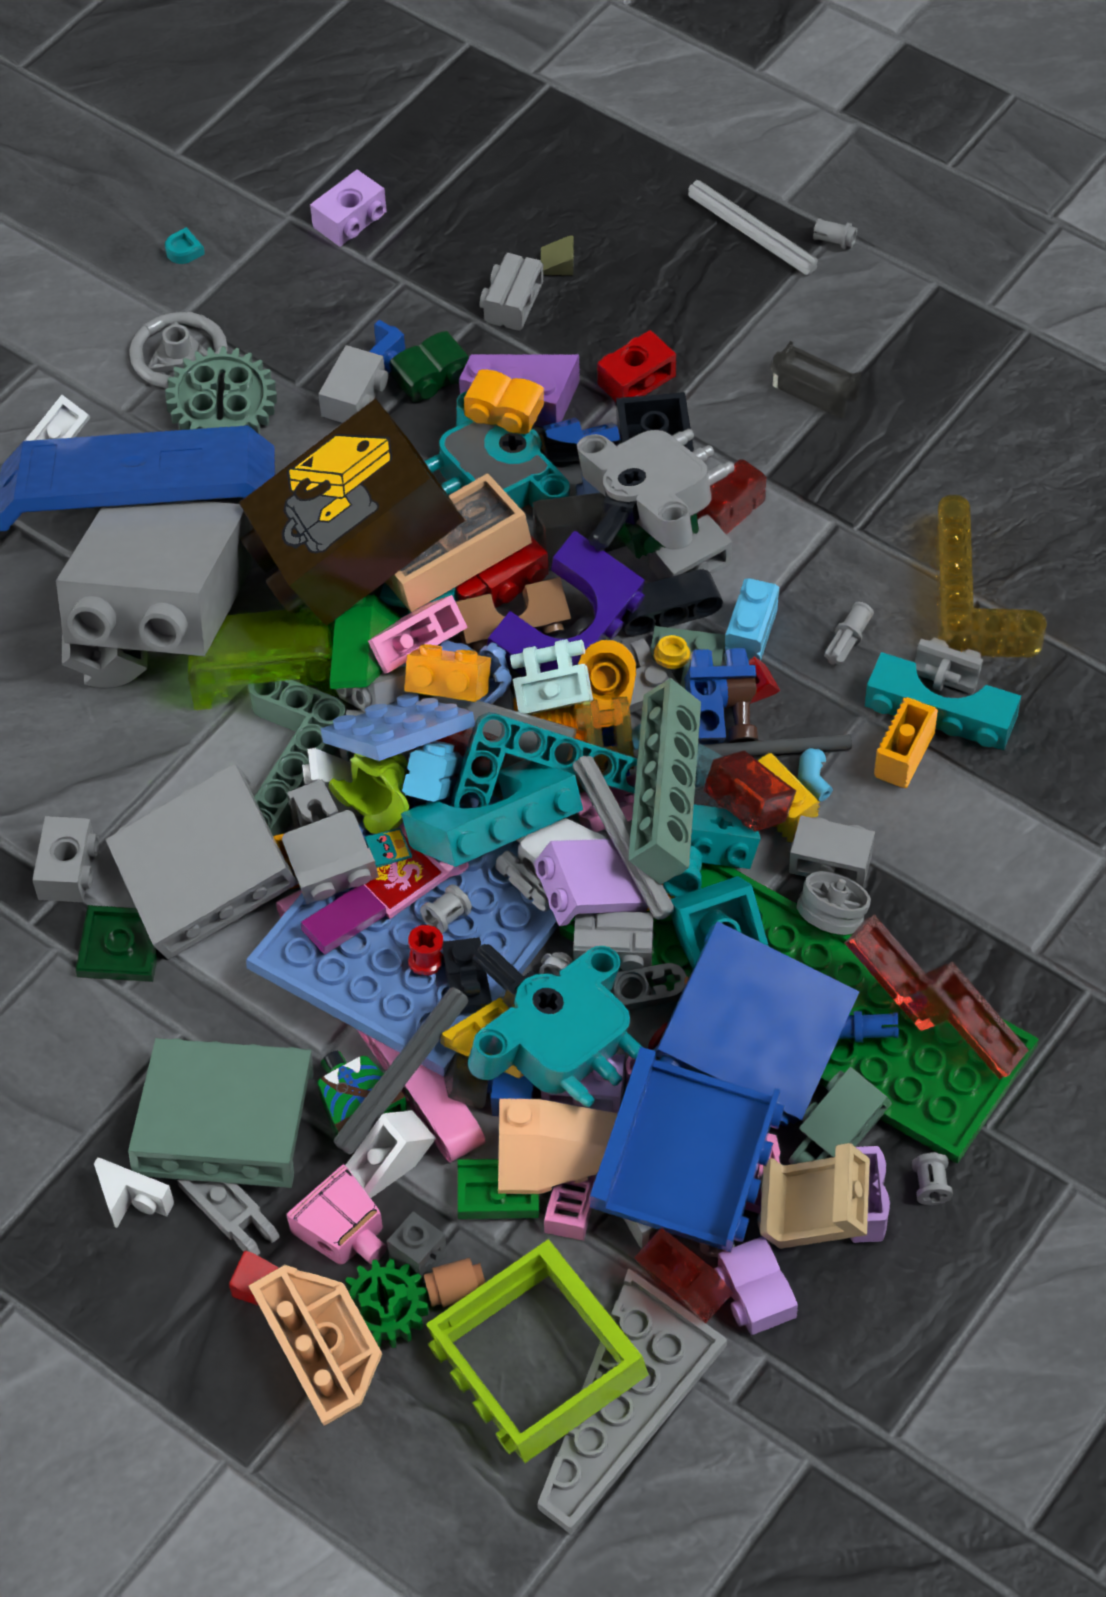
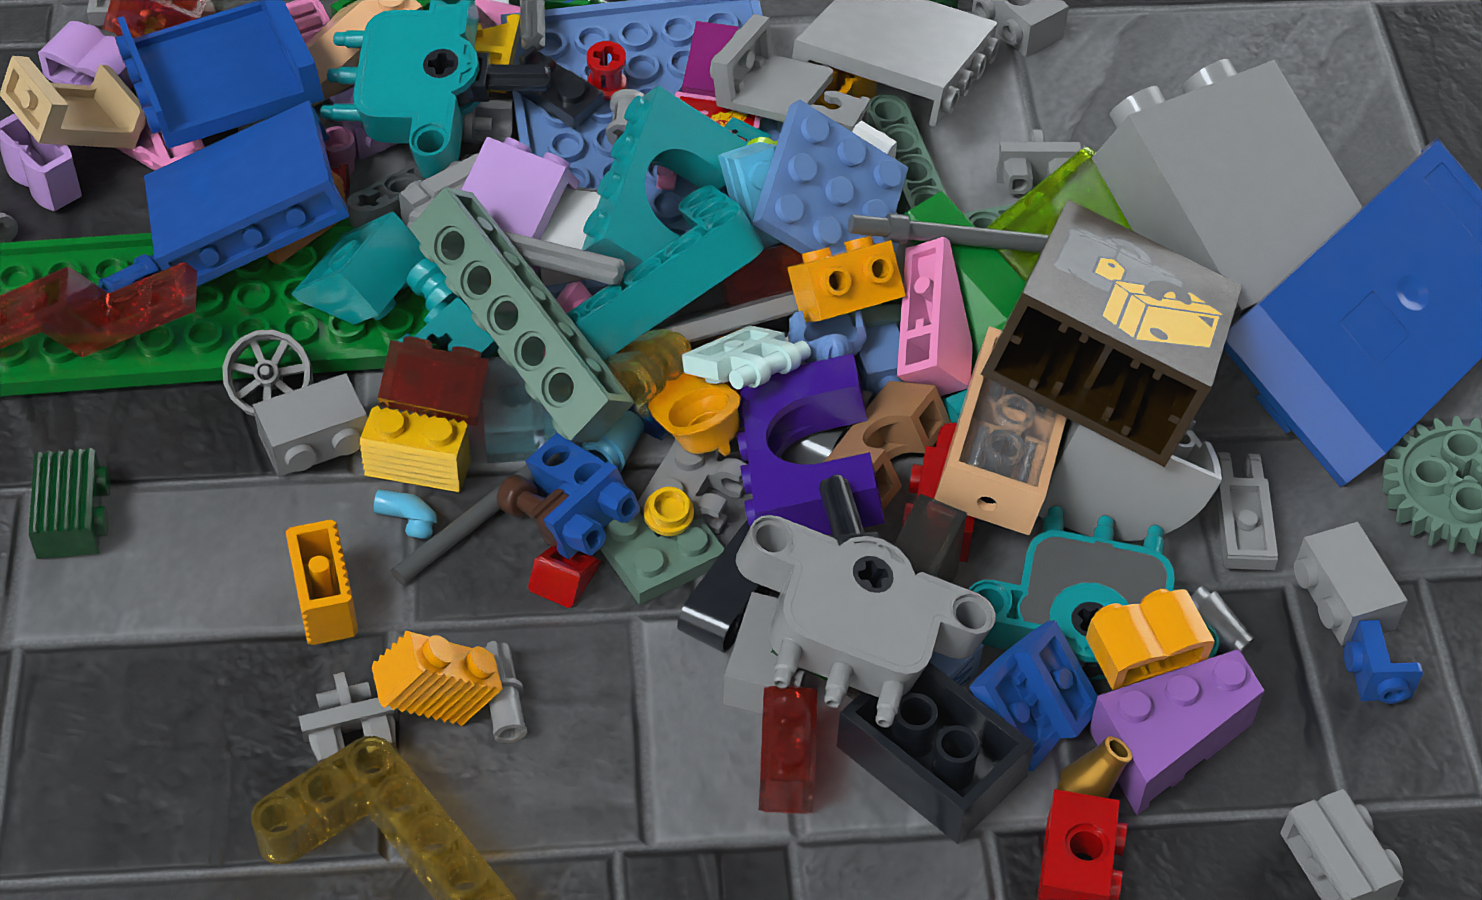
camera: 135 degrees right, 5 degrees down
dark green brick [390,331,469,402] -> none
medium azure brick [725,578,779,661] -> none
sand green brick [789,1067,892,1164] -> none
teal arch [864,652,1021,750] -> none
none -> dark green brick [28,447,110,559]
none -> light orange brick [372,630,503,726]
none -> dark grey bar [848,213,1049,253]
none -> light grey hips [995,129,1081,194]
none -> pearl gold cone [1057,736,1132,798]
none -> flat silver cone [1191,586,1254,654]

